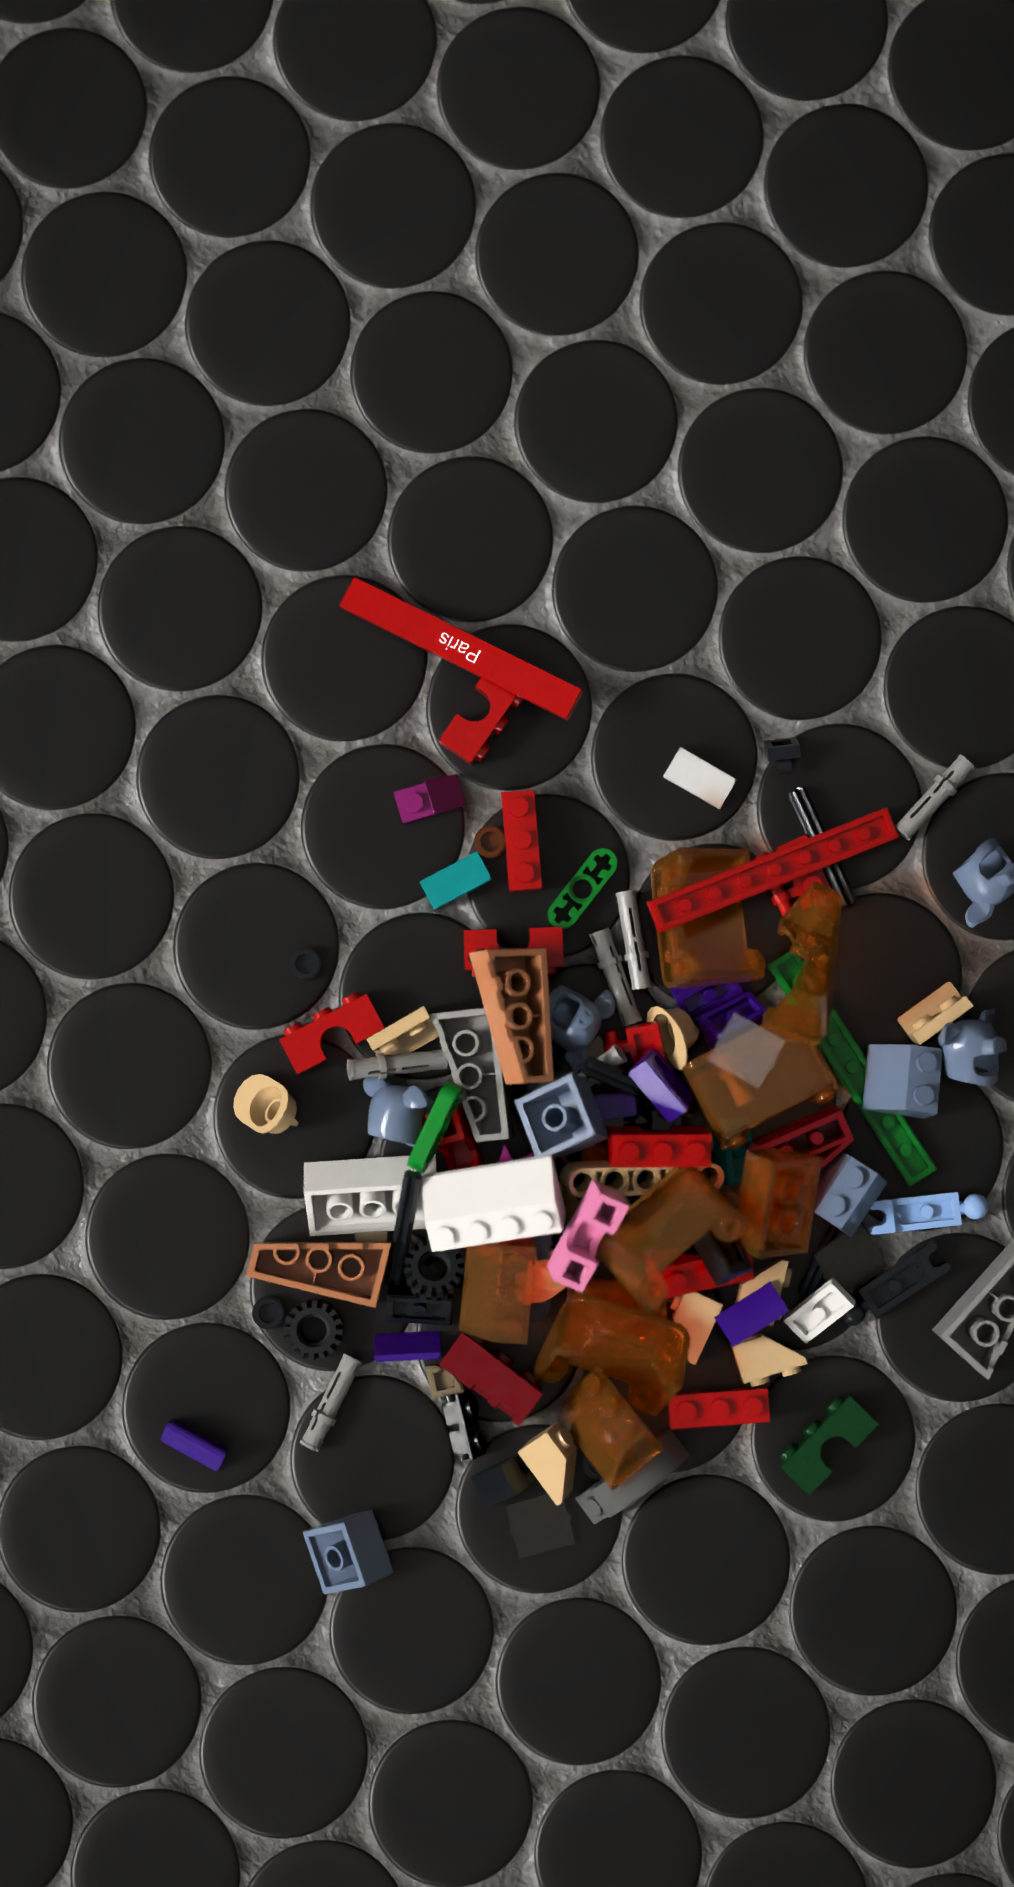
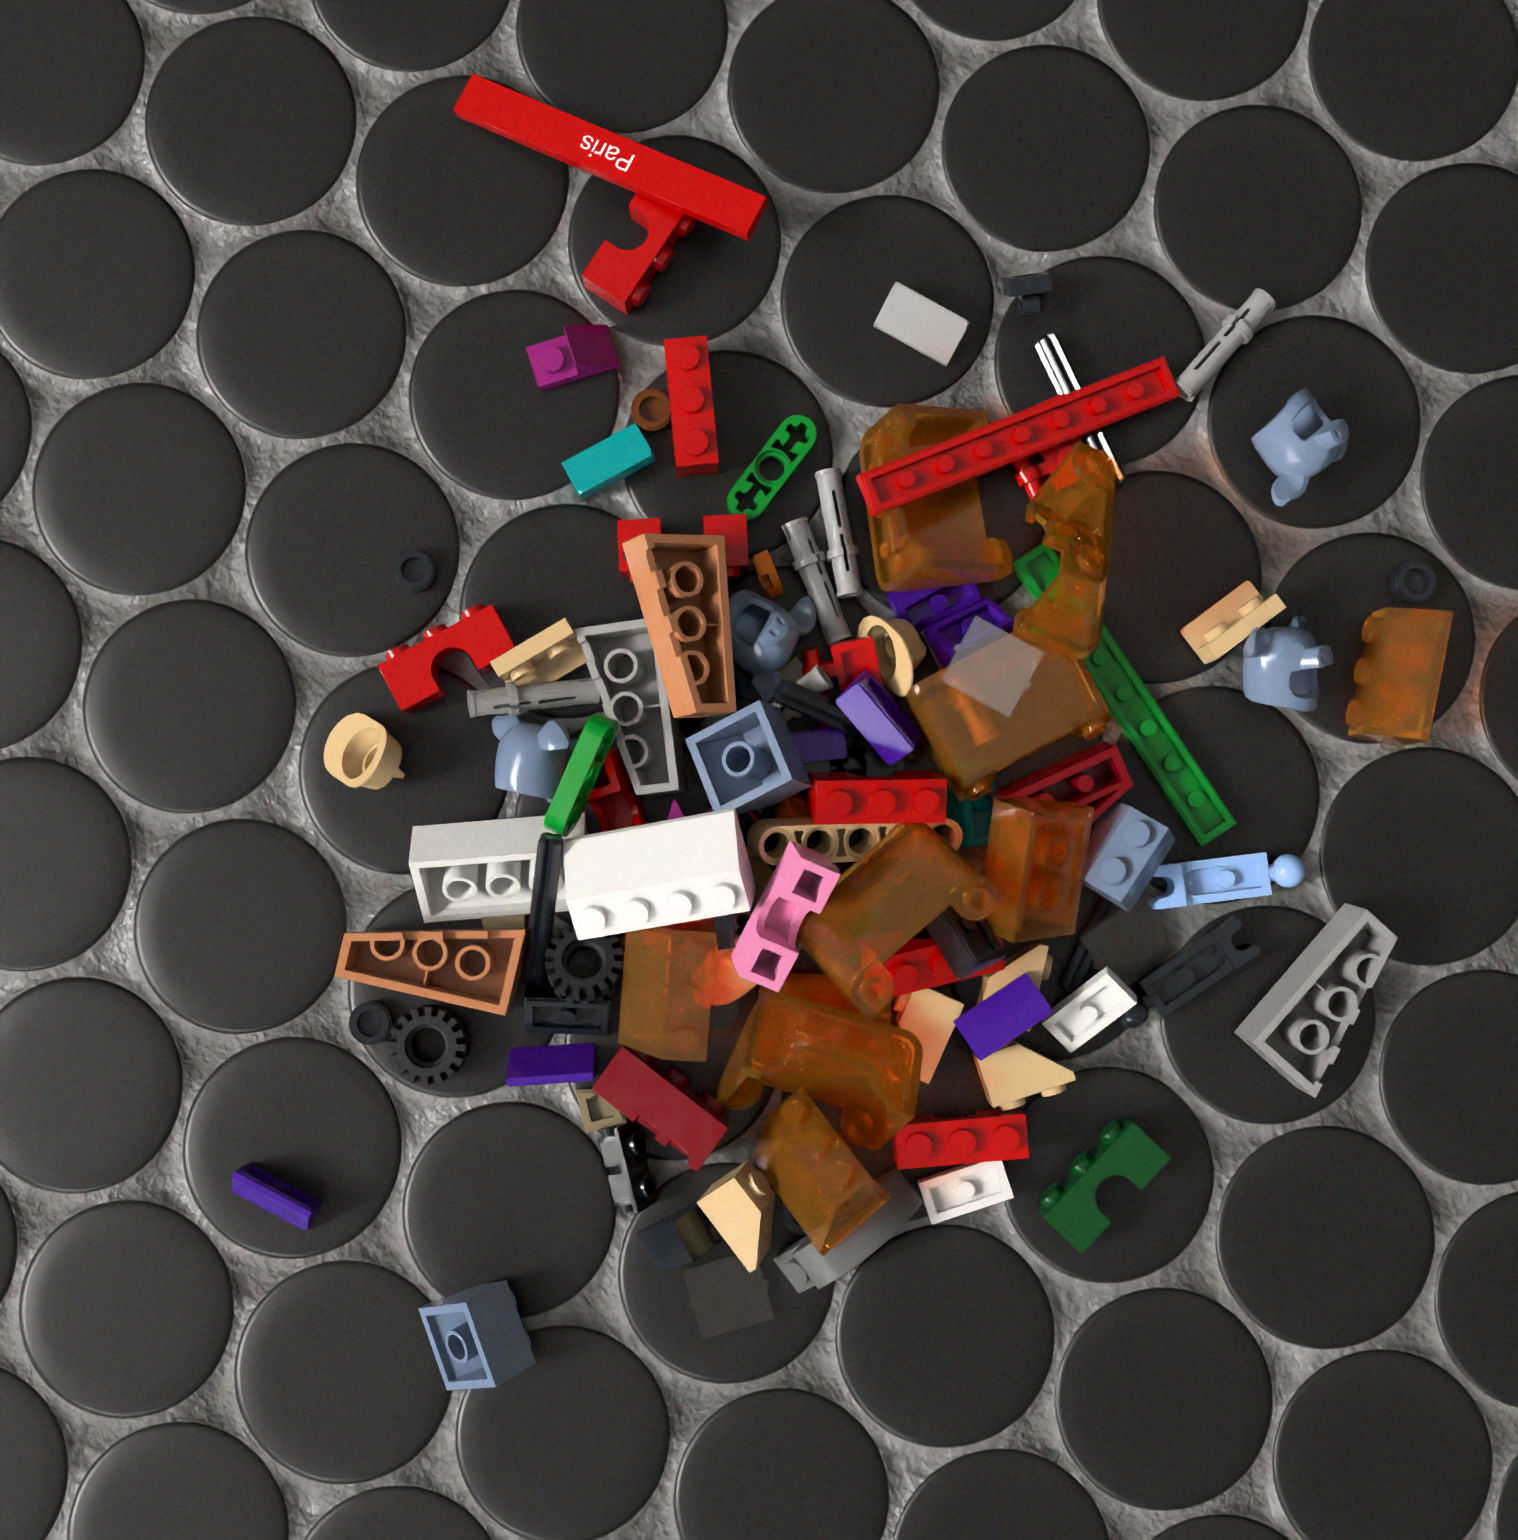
camera: 10 degrees left, 0 degrees up
light grey pin [300,1353,363,1452] -> none
sand blue slope [862,1044,943,1119] -> none
none -> orange tile [752,550,784,600]
none -> white plate [917,1161,1014,1225]

